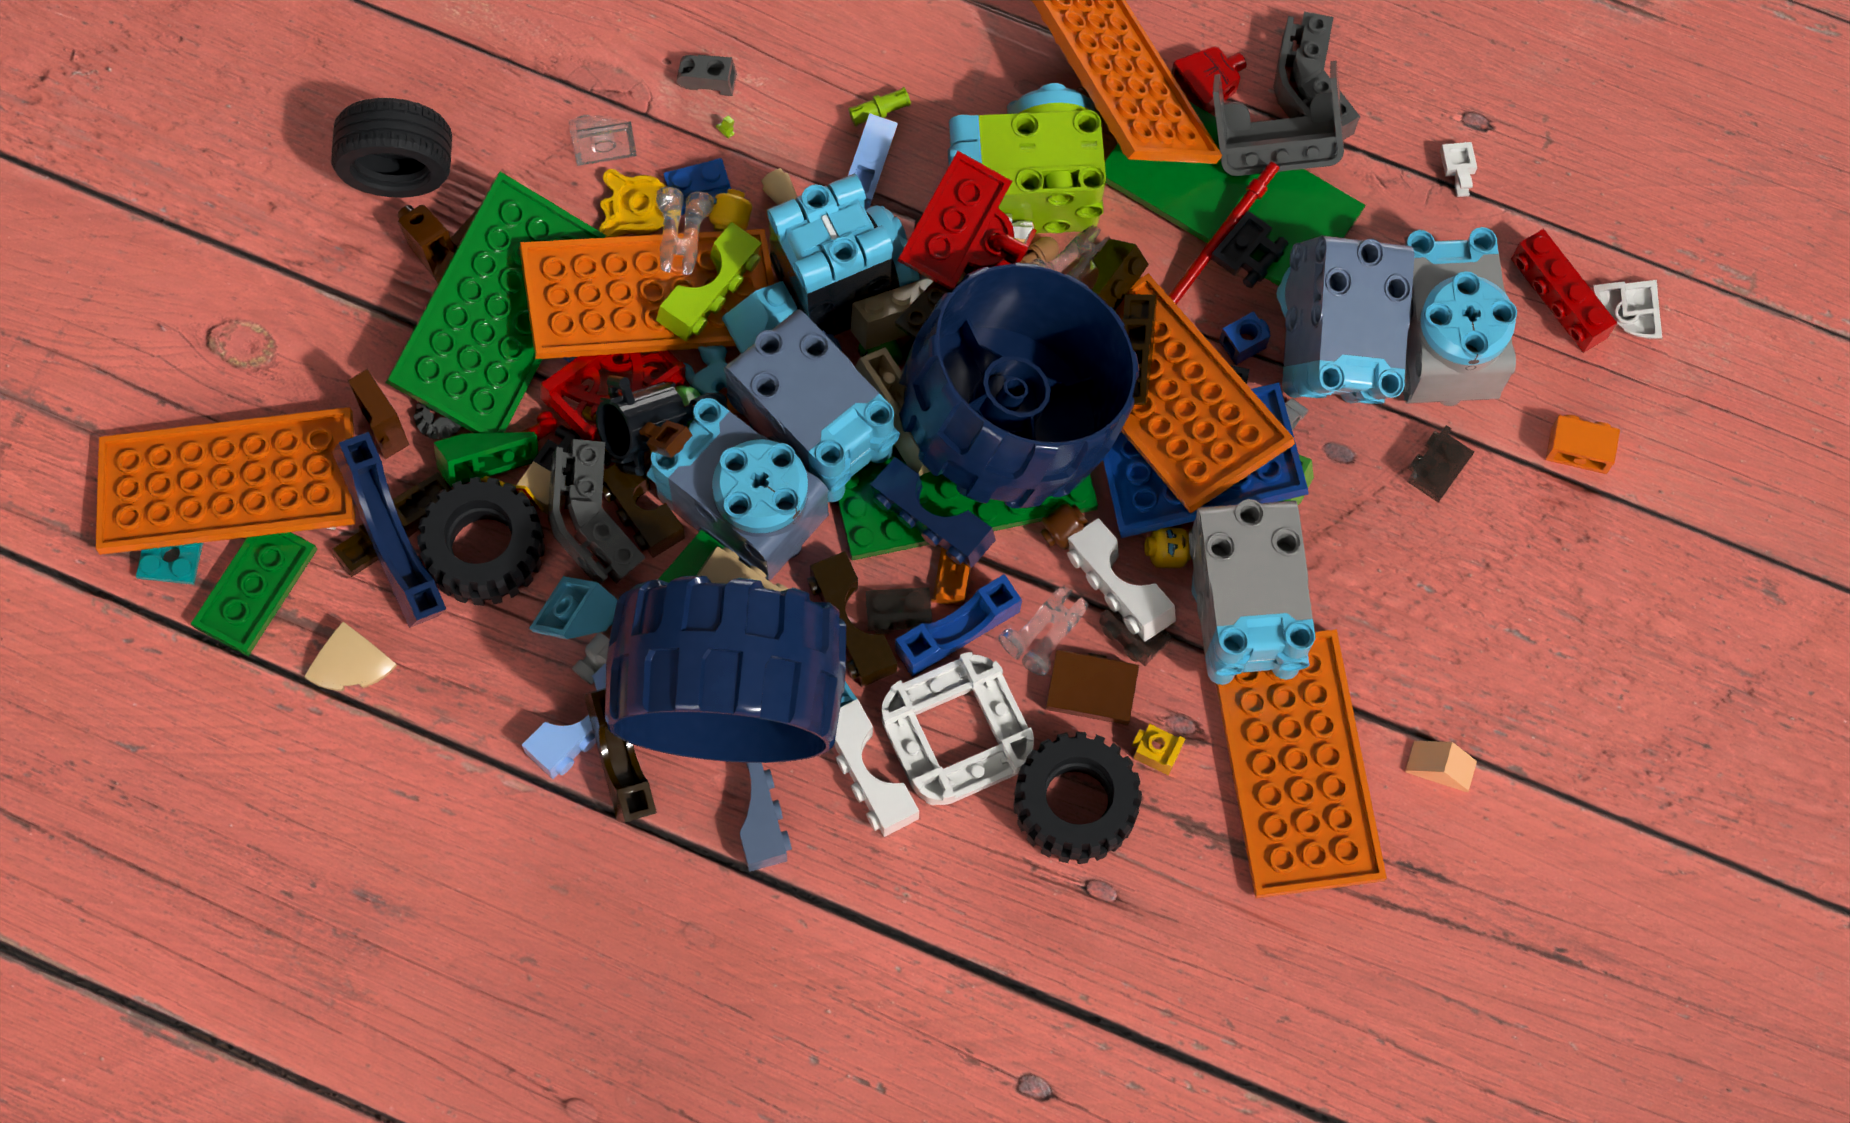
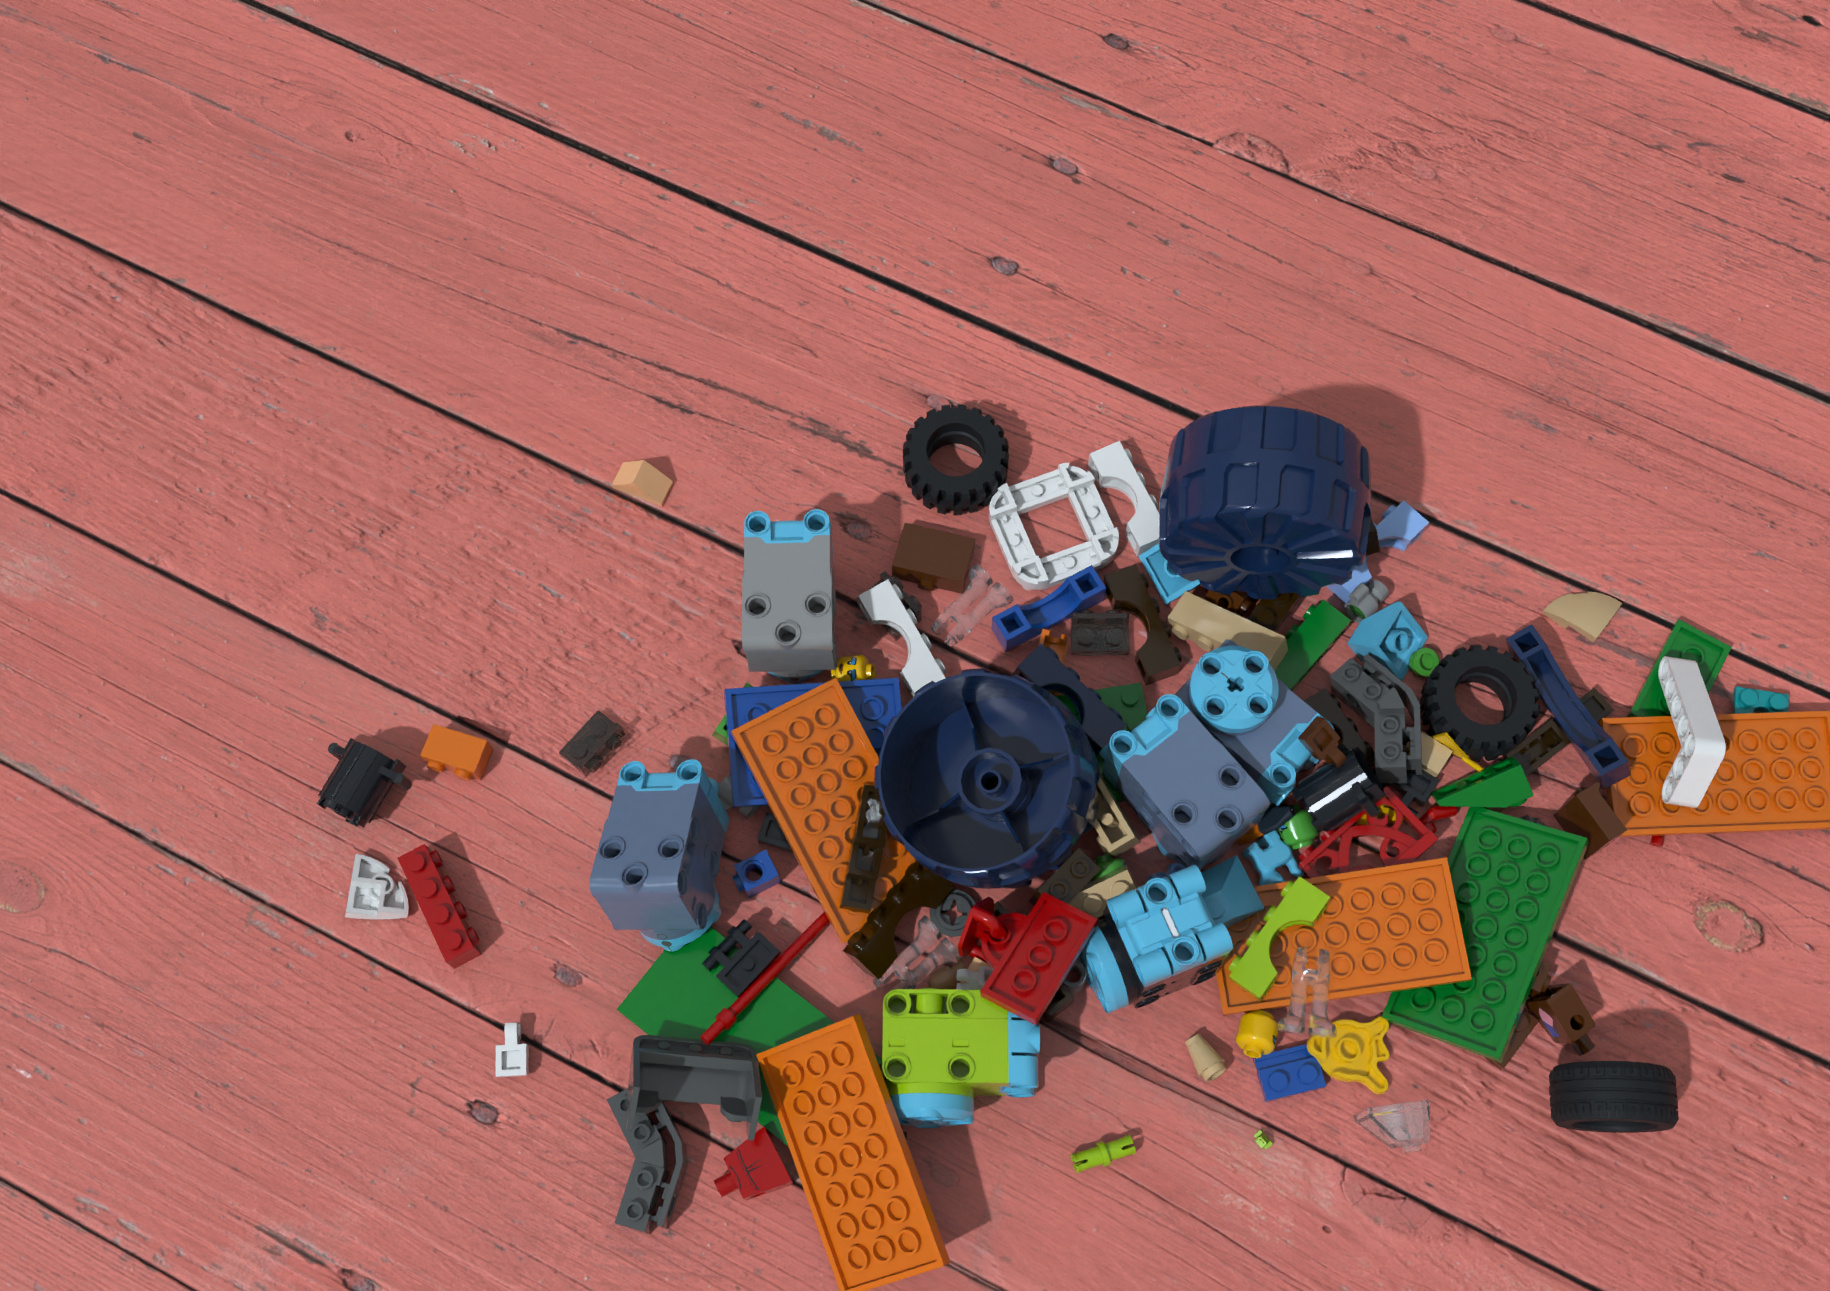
camera: 170 degrees left, 0 degrees up
dark grey leg [677,55,737,96] -> none
light blue slope [848,113,898,209] -> none
yellow brick [1132,723,1185,776] -> none
orange plate [1216,629,1387,899] -> none
piece [1403,227,1517,406] -> none
none -> black container [317,738,412,828]
none -> bright green tile [1409,648,1440,677]
none -> white beam [1658,656,1726,808]

